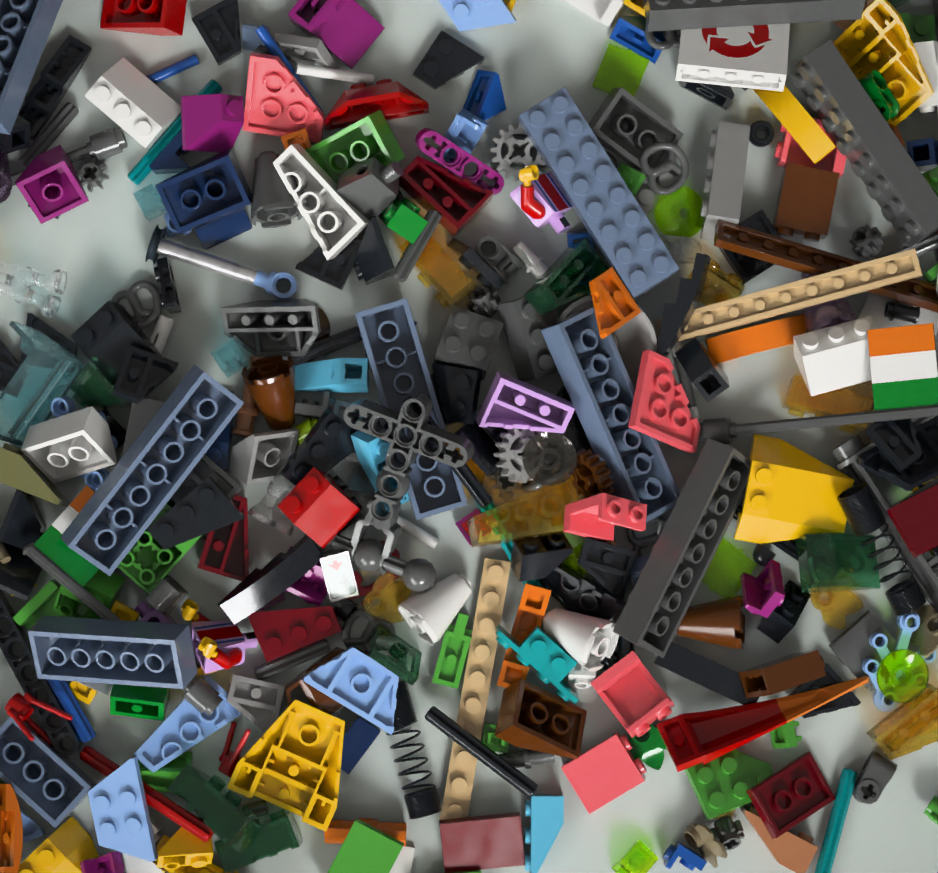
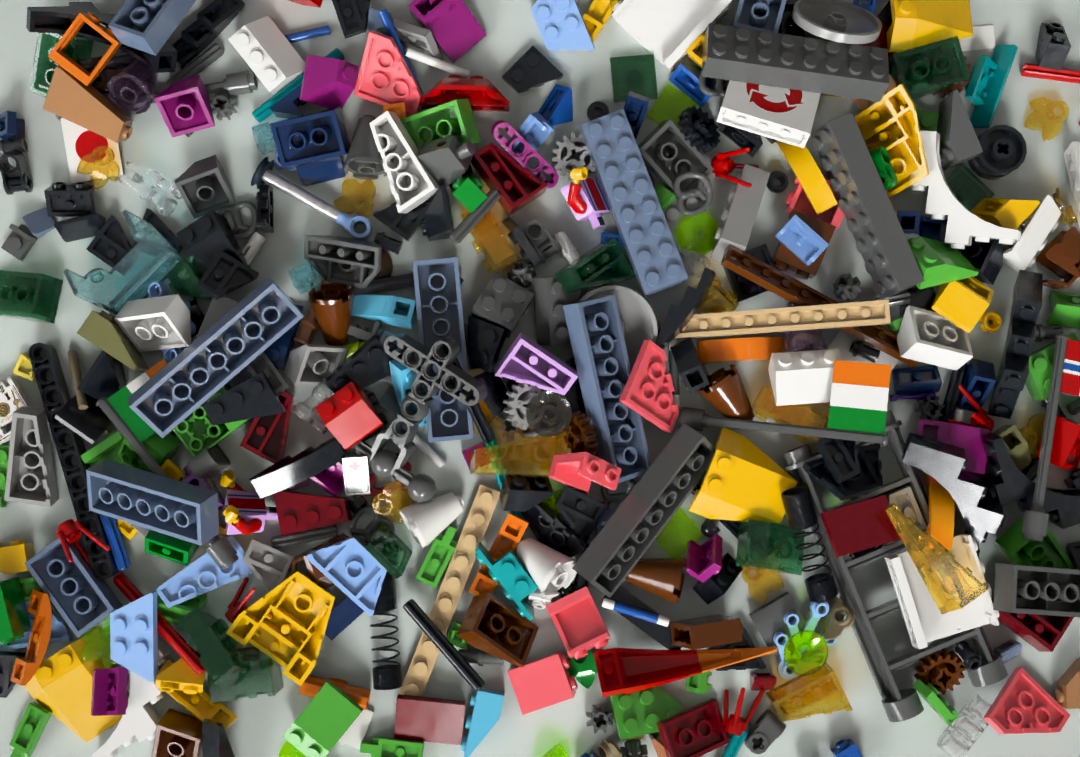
camera: 10 degrees right, 0 degrees up
orange wing [589,267,641,339] -> none
none -> clear neon green plate [81,626,116,669]
none -> dark grey slope [175,154,236,219]
none -> clear yellow plate [334,179,376,216]
none -> black pin [374,232,403,255]
none -> dark grey gear [586,704,613,733]
none -> black plate [587,101,609,121]
none -> blue bar [602,598,670,627]
none -> clear green plate [610,54,658,103]
none -> dark blue slope [623,91,651,139]
none -> black gear [678,106,721,153]
none -> reddish brown cone [698,364,755,421]
none -> red plant [711,147,759,188]
none -> red plant [722,687,765,736]
none -> dark red slope [750,673,777,691]
none -> medium blue hinge [774,214,829,266]

